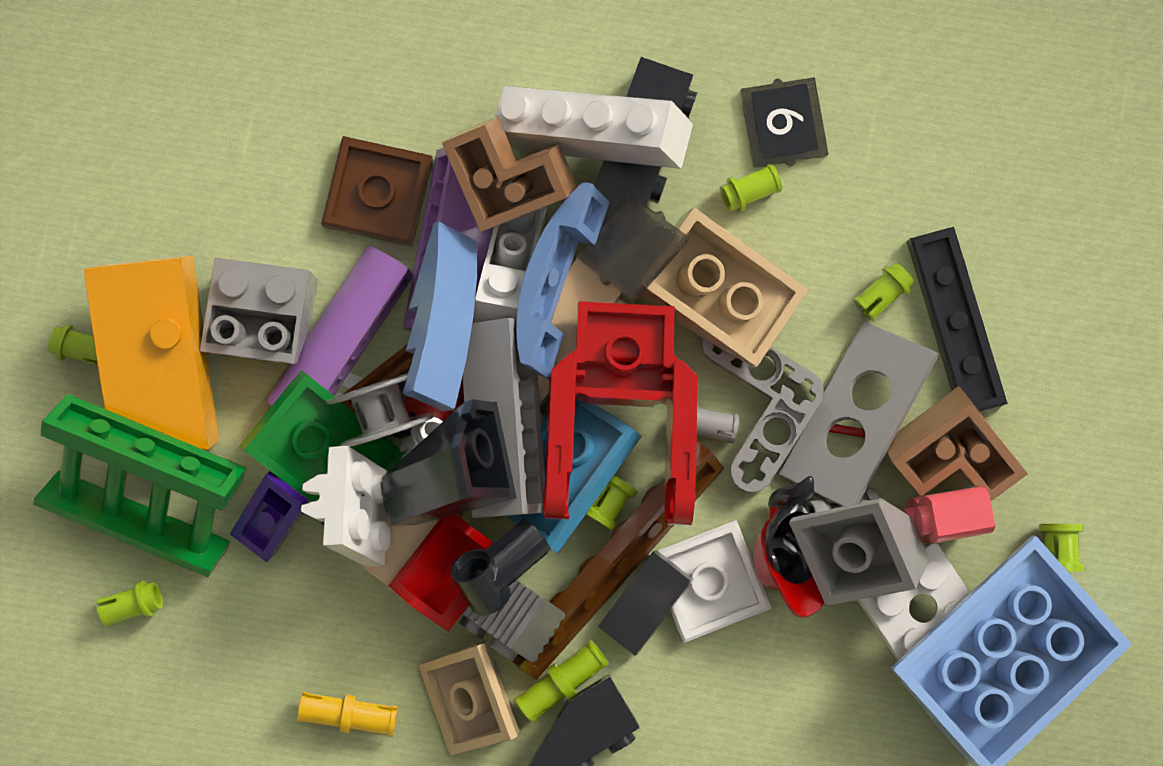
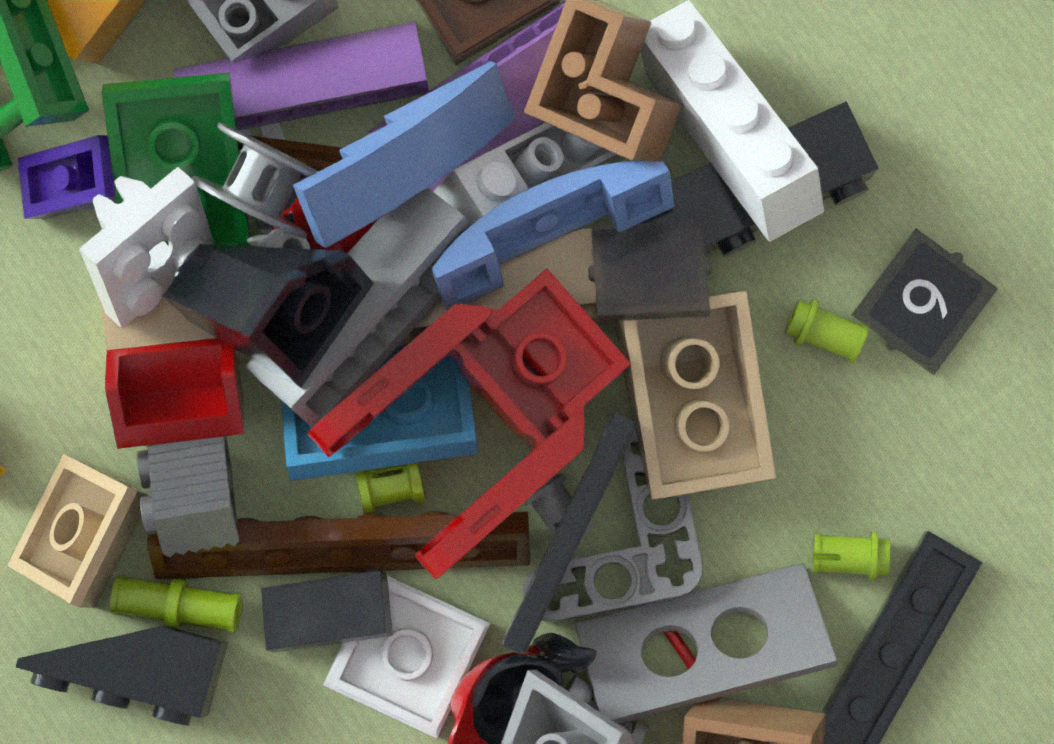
camera: 45 degrees right, 0 degrees up
black piece [451,518,551,615] -> none
none -> black tile [501,412,637,655]

